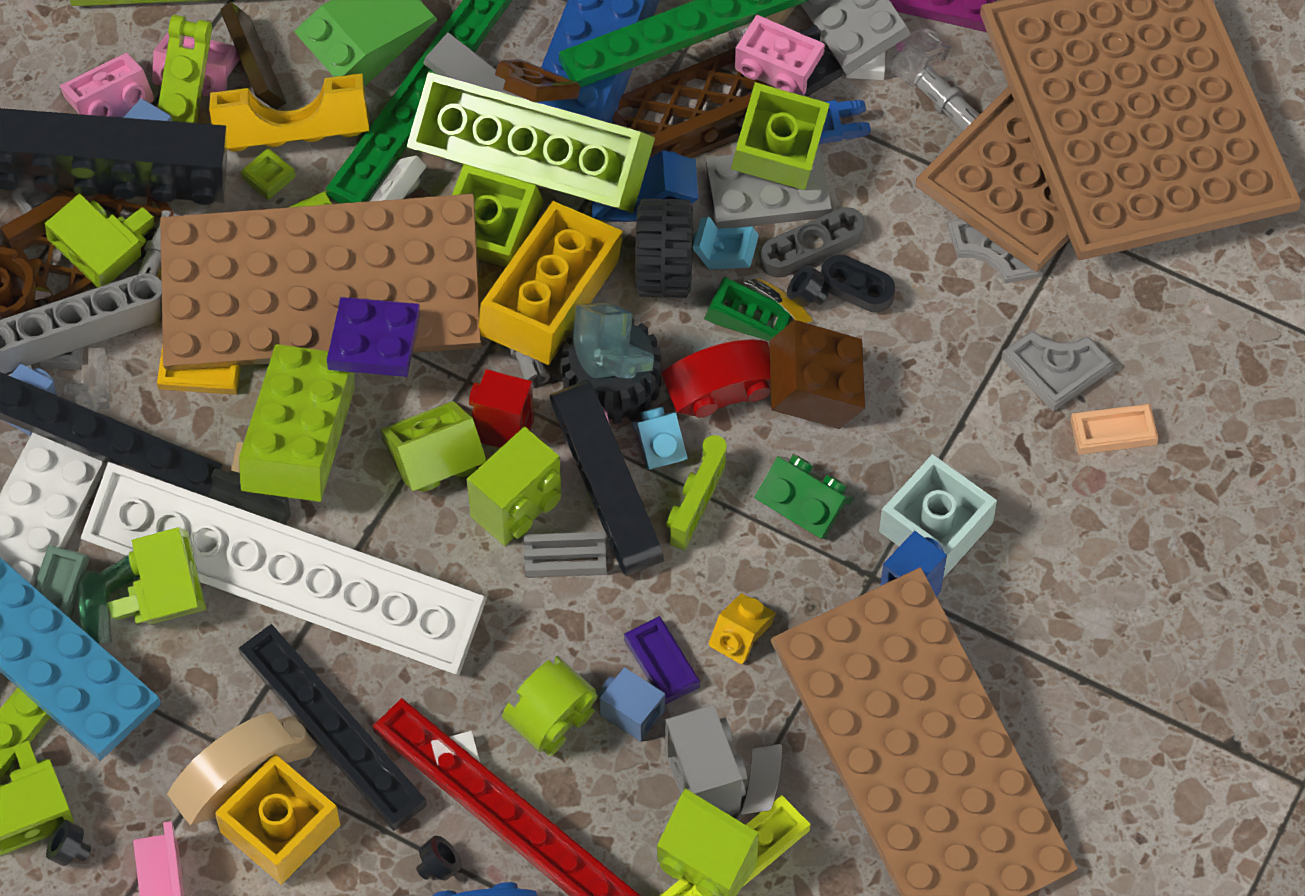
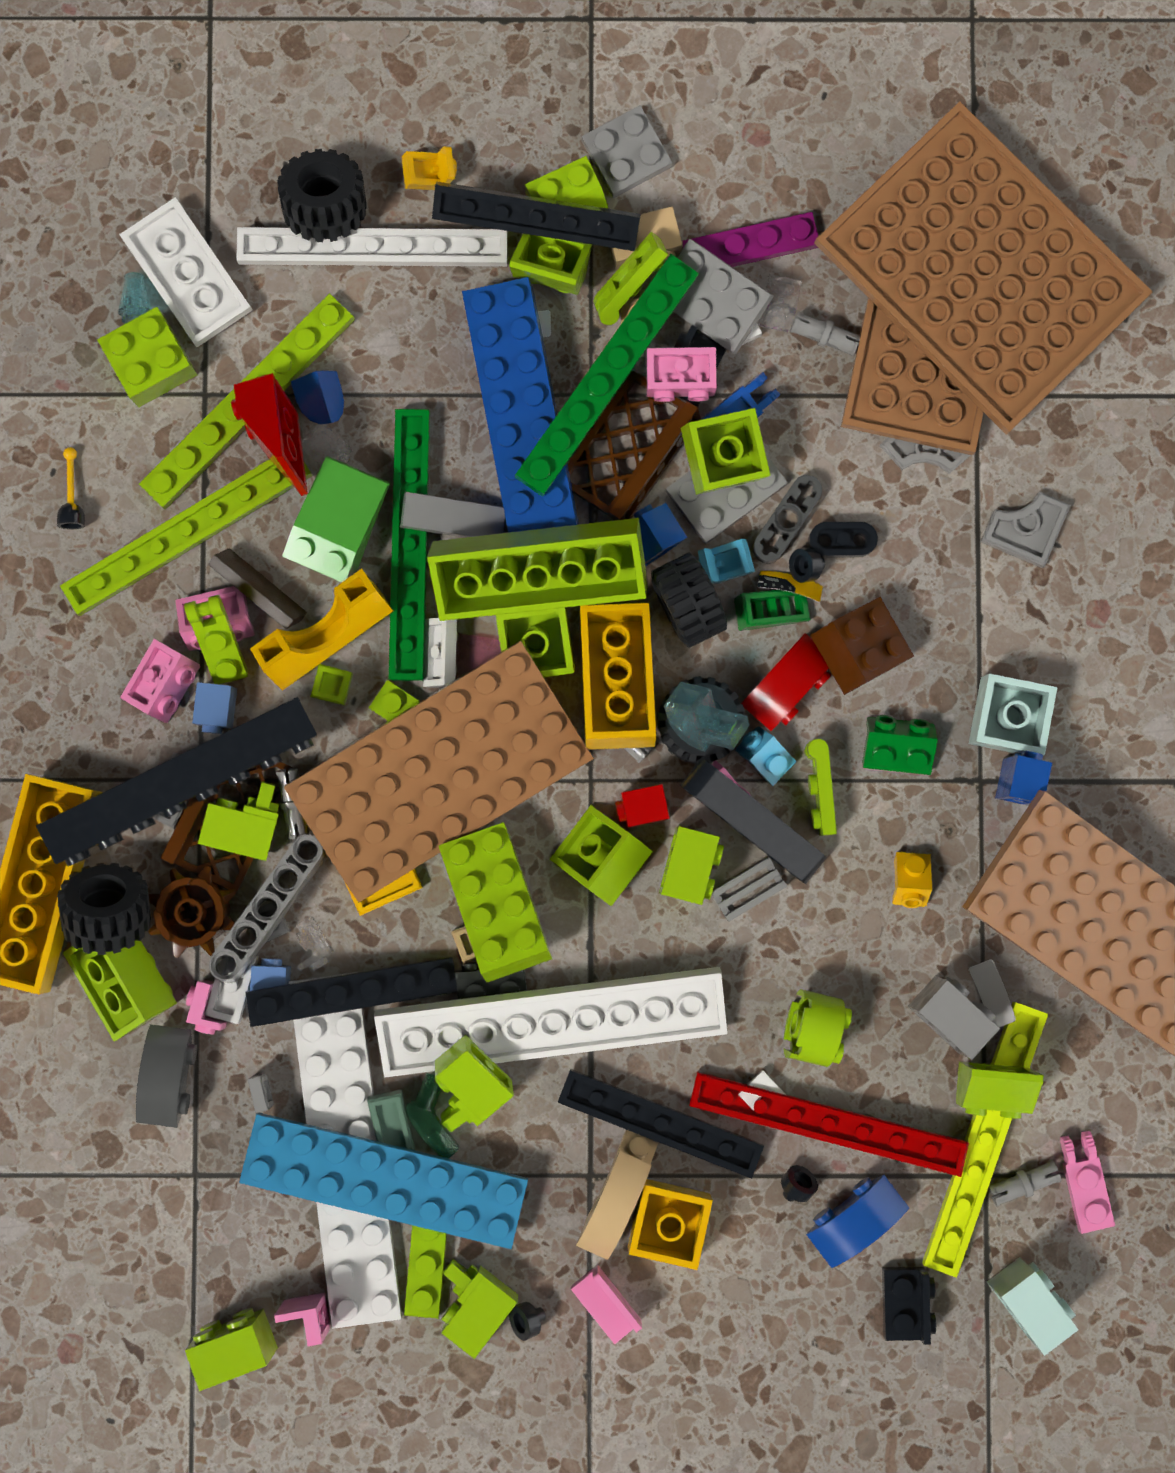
camera: 30 degrees left, 25 degrees up
dark purple plate [327,297,420,377] -> none
reddish brown tile [495,59,581,102] -> none
medium blue brick [598,667,665,742] -> none
dark purple tile [624,616,700,705] -> none
light nougat tile [1070,404,1158,455] -> none

